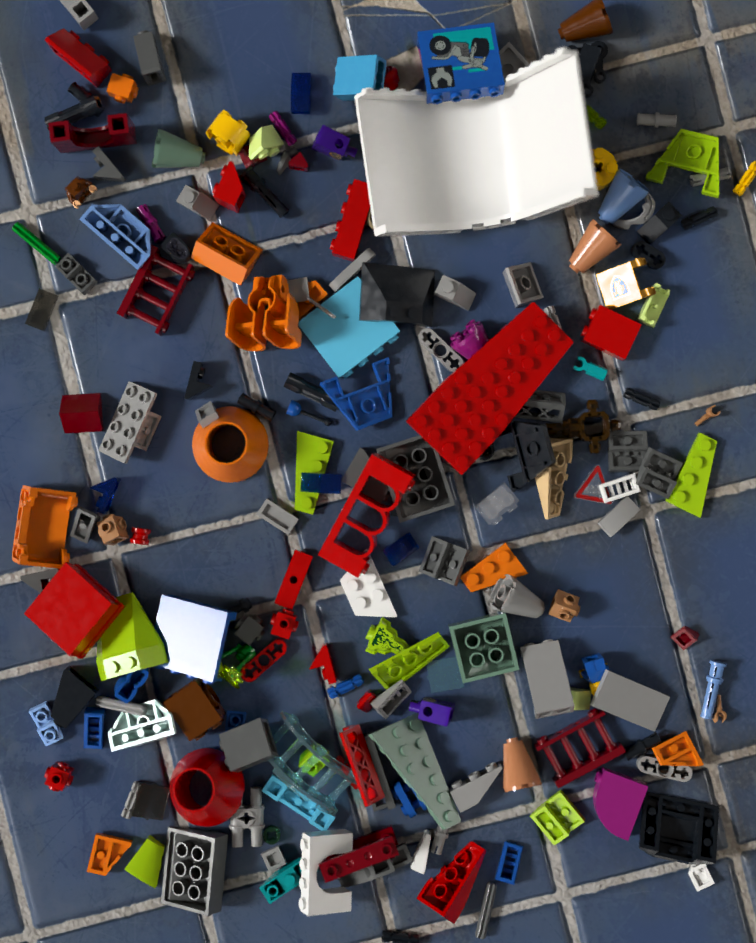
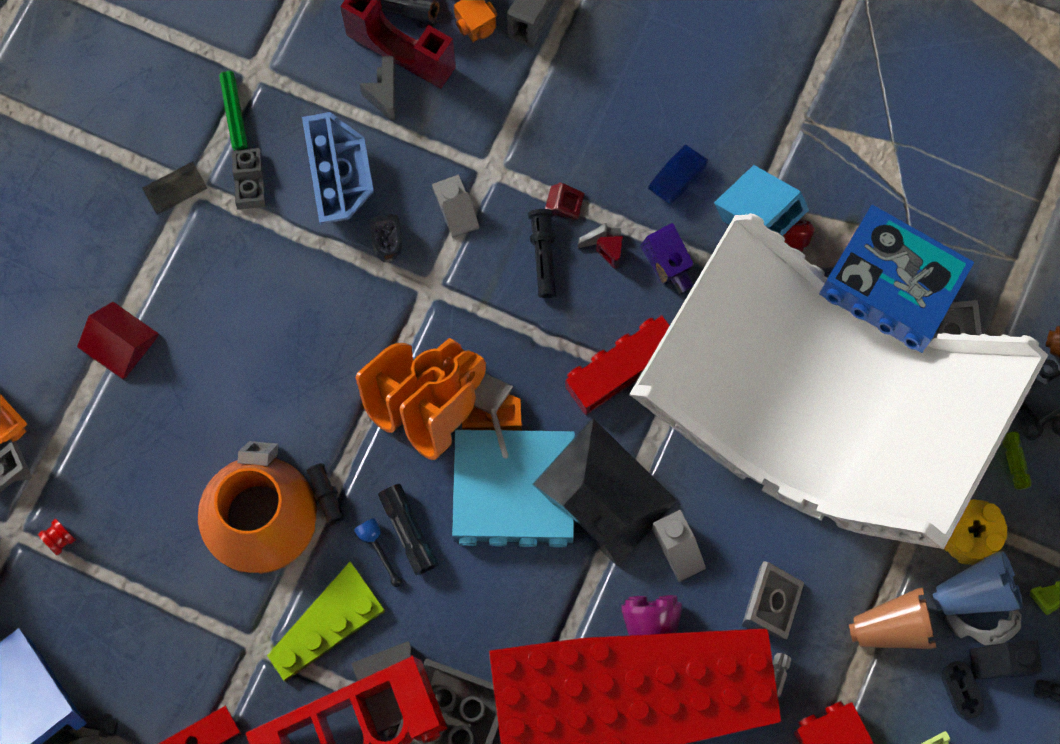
camera: 35 degrees right, 15 degrees down
reddish brown piece [65,176,97,209] -> none
clear blue slope [90,477,121,515] -> none
medium nougat brick [97,514,129,546] -> none
light grey bracket [99,381,162,464] -> none
dark red fence [116,245,195,336] -> none
magenta pin [136,204,166,243] -> none
sand green cone [152,129,206,168] -> none
black slope [184,361,213,400] -> none
orange slope [190,222,263,286] -> none
yellow brick [206,110,251,156] -> none
red slope [212,161,246,213] -> none
yellowish green slope [249,125,284,160] -> none
light grey tile [256,498,299,535] -> none
magenta axle [269,111,297,146] -> none
clear blue slope [300,472,342,494] -> none
blue wing [320,357,393,431] -> none
light grey beam [329,247,376,292] -> none
light grey beam [418,328,463,373] -> none
flag [596,257,656,310] -> none

